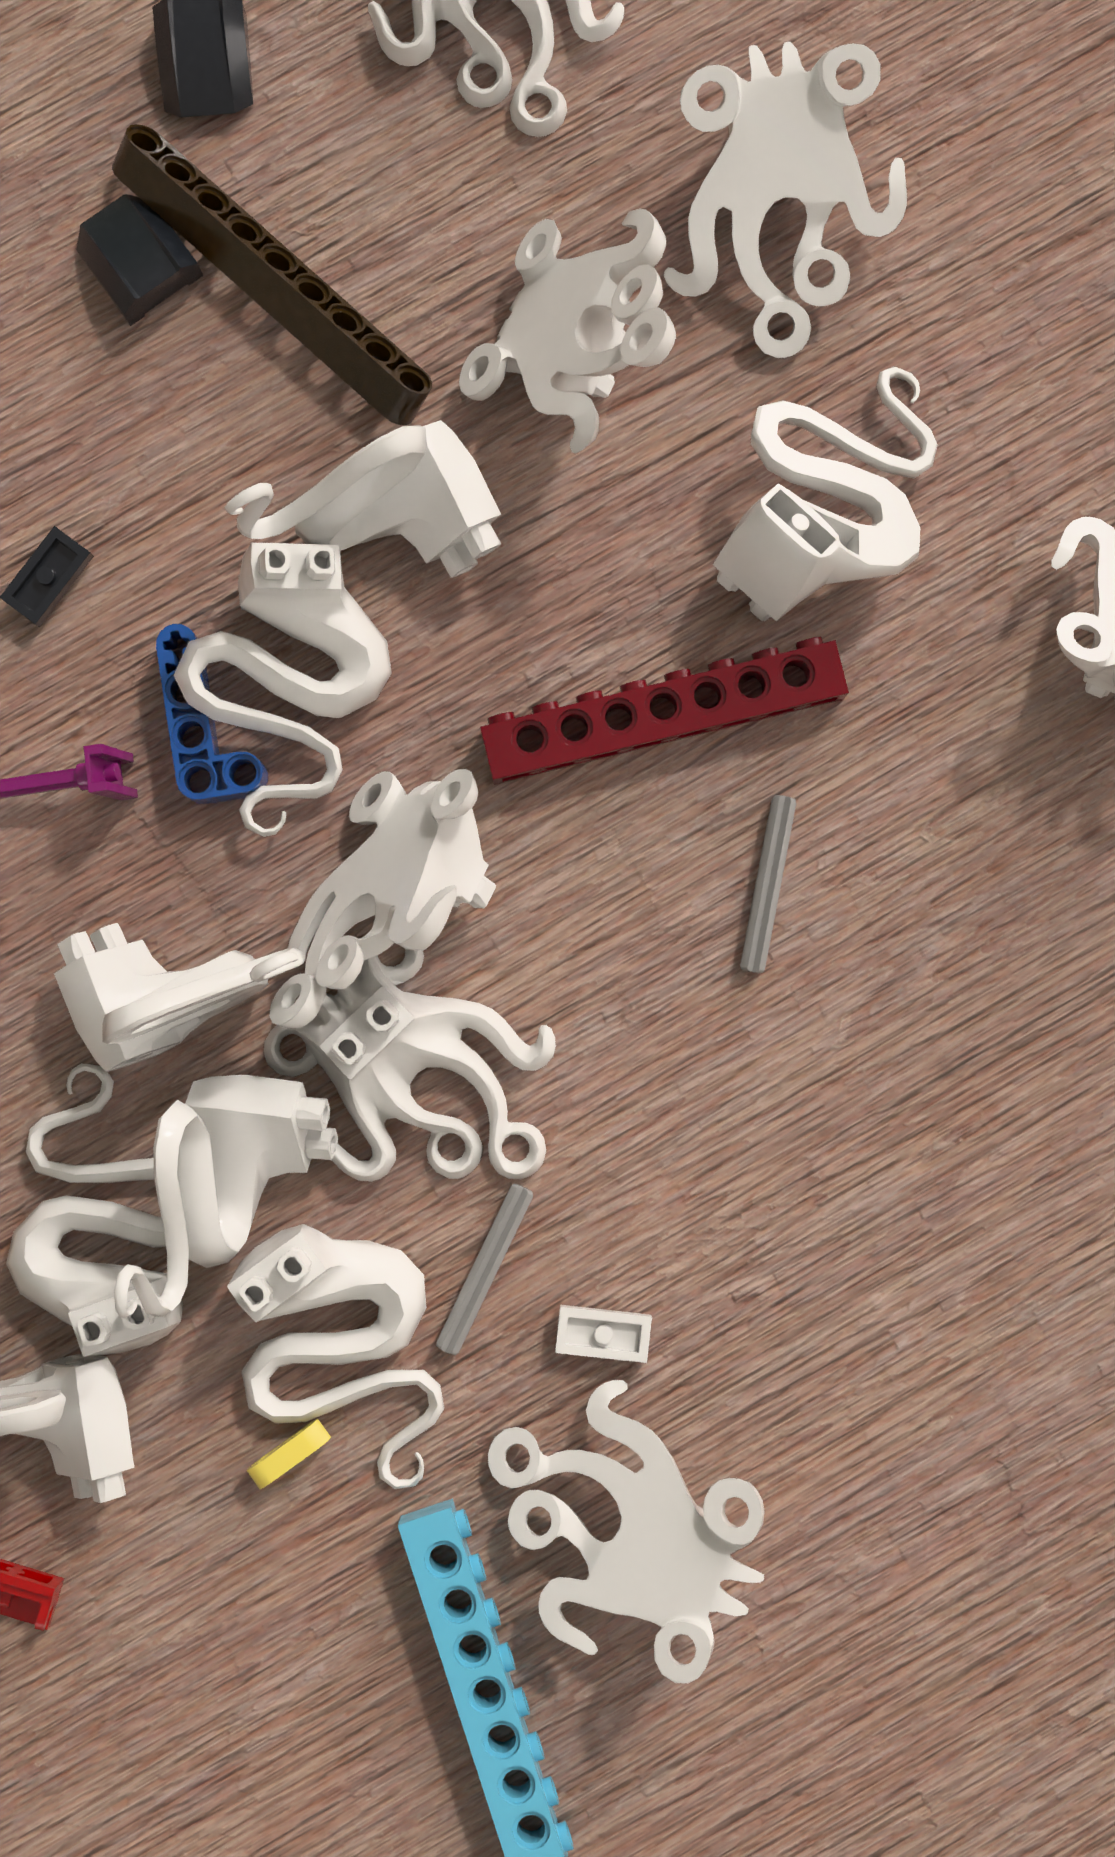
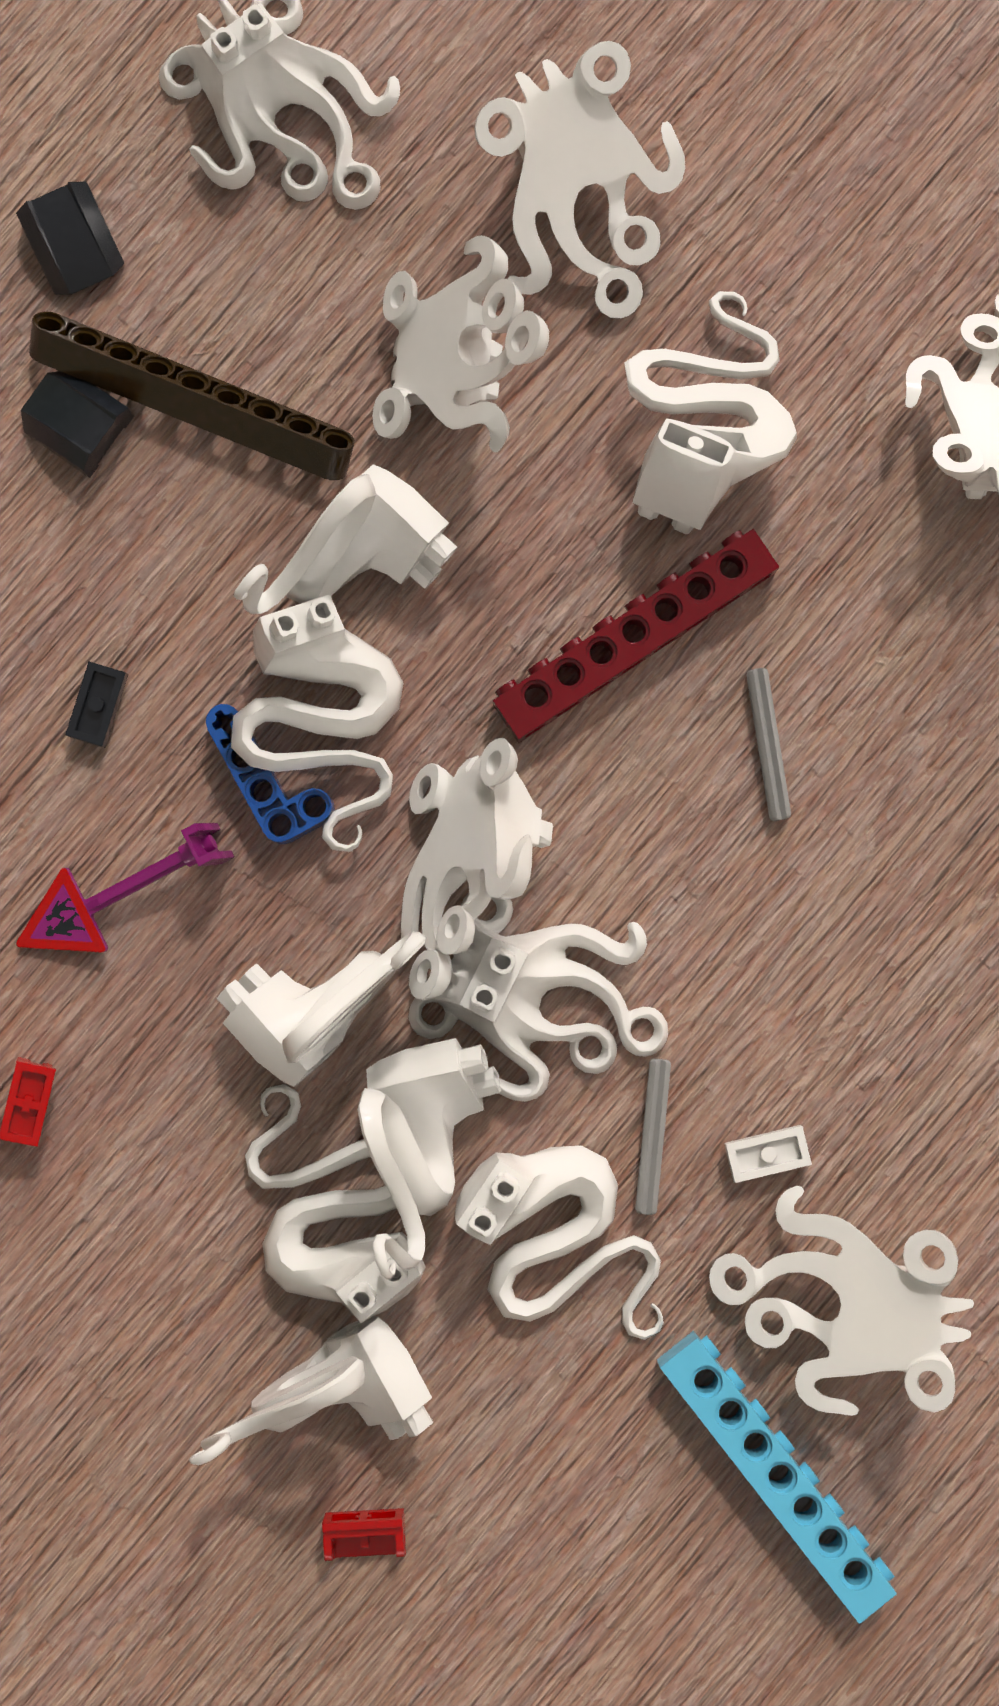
camera: 15 degrees left, 0 degrees up
light yellow beam [247,1418,331,1489] -> none

